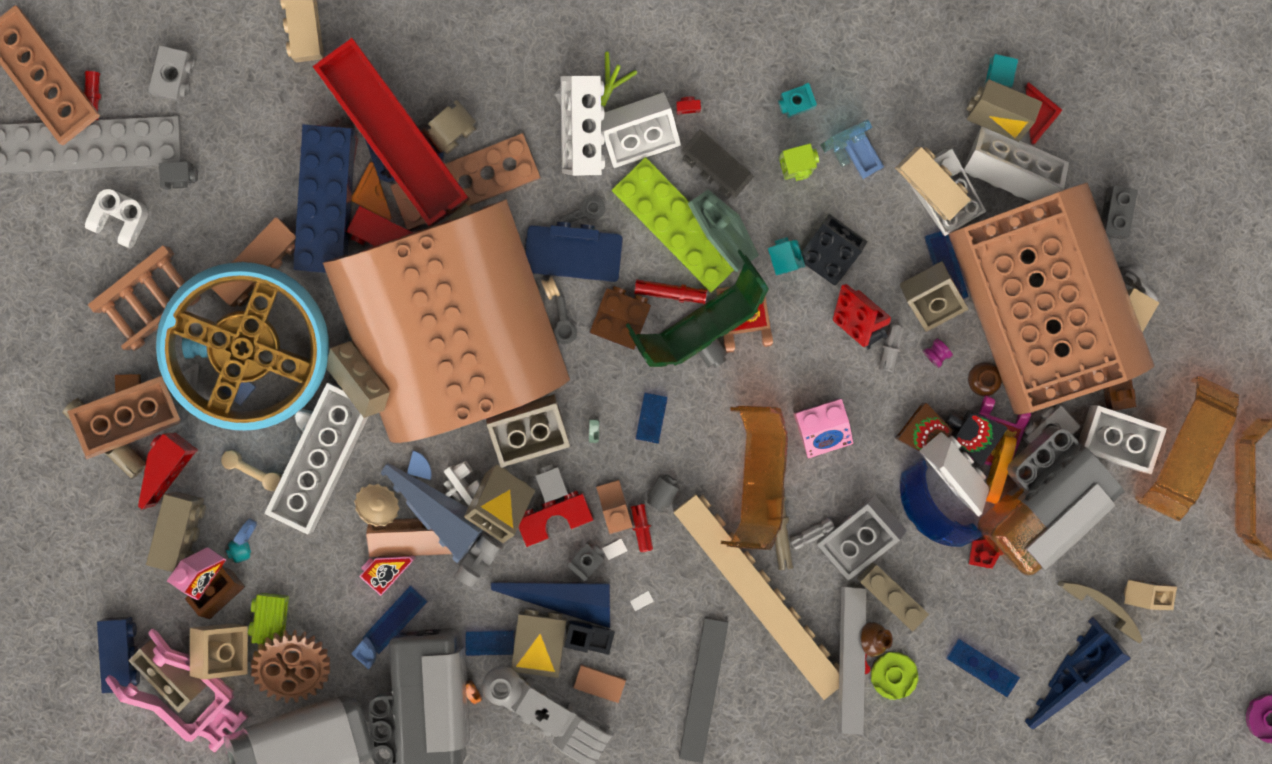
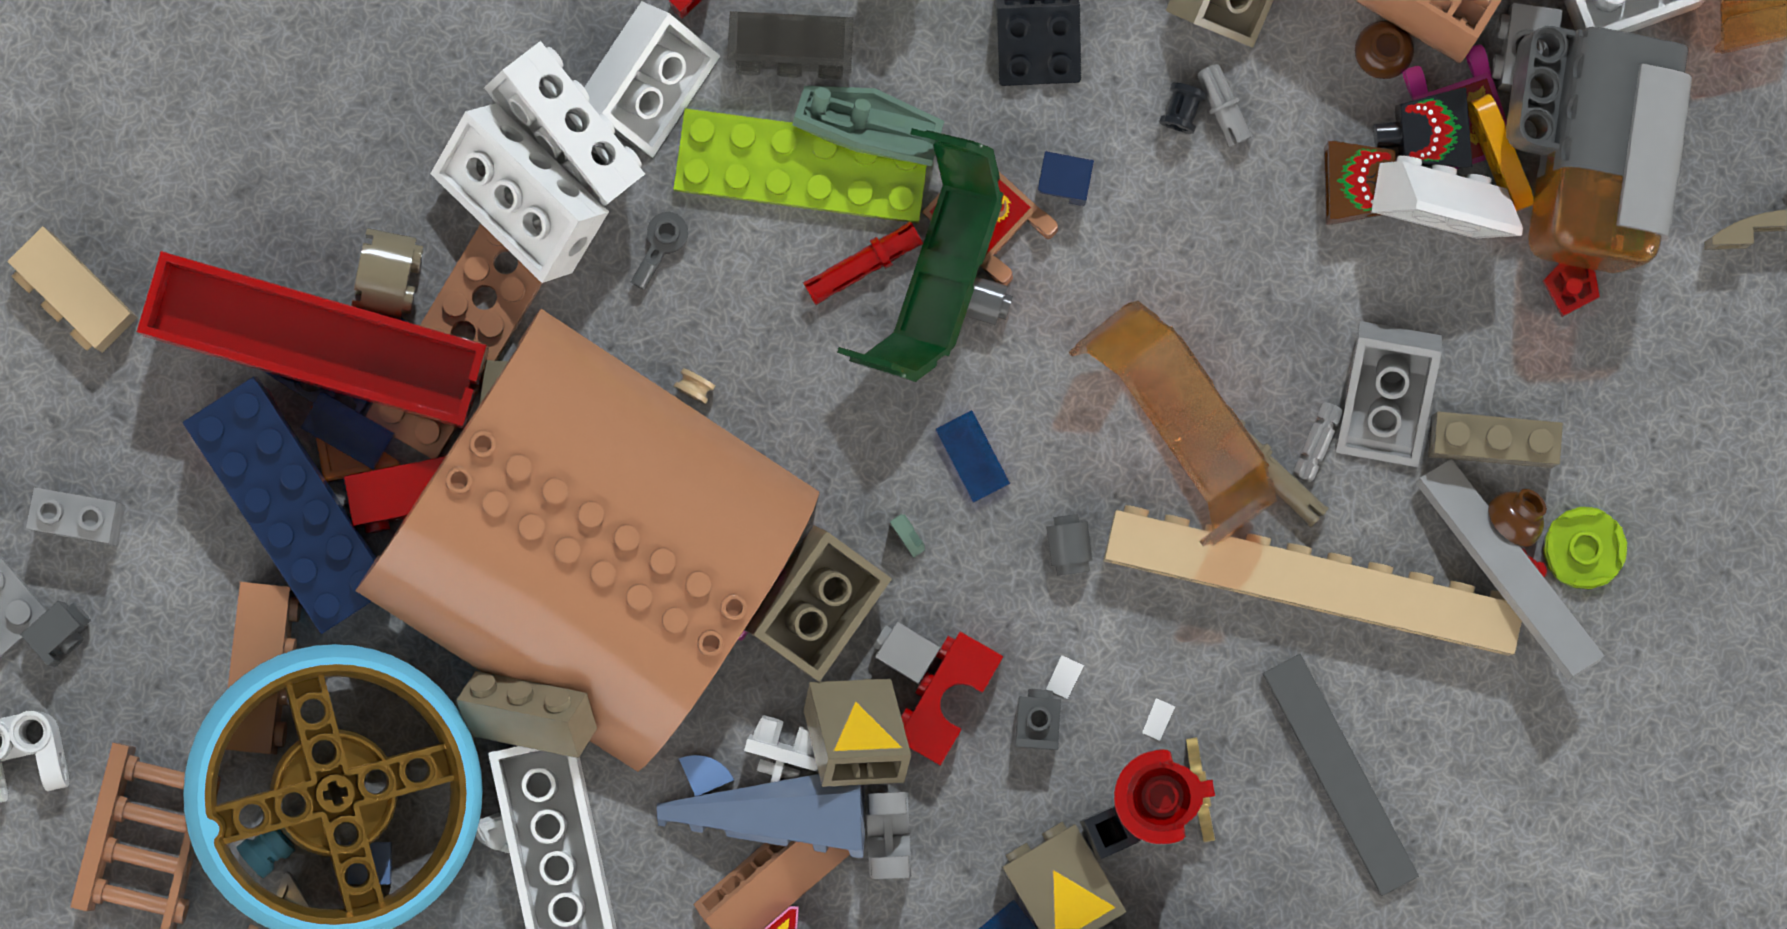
camera: 40 degrees left, 5 degrees down
tan piece [354,484,400,527] -> none
dark blue wedge [491,581,610,628] -> none
dark blue bracket [526,222,623,282] -> none
dark grey plate [553,296,577,344] -> none
nougat tile [573,664,626,703] -> none
reddish brown plate [590,286,651,350] -> none
nougat arch [596,480,633,534] -> none
lime plant [601,51,637,107] -> none
red axle [630,504,653,552] -> none
teal brick [768,237,806,276] -> none
bright pink slope [793,399,853,458] -> none
red bracket [833,284,891,347] -> none
clear blue windscreen [900,458,984,547] -> none
magenta wheel [923,338,953,368] -> none
clear blue tile [946,639,1020,698] -> none
none -> light grey brick [26,487,126,546]
none -> clear blue tile [301,392,395,469]
none -> white brick [430,103,609,283]
none -> dark blue panel [1038,151,1094,207]
none -> red helmet [1114,737,1215,844]

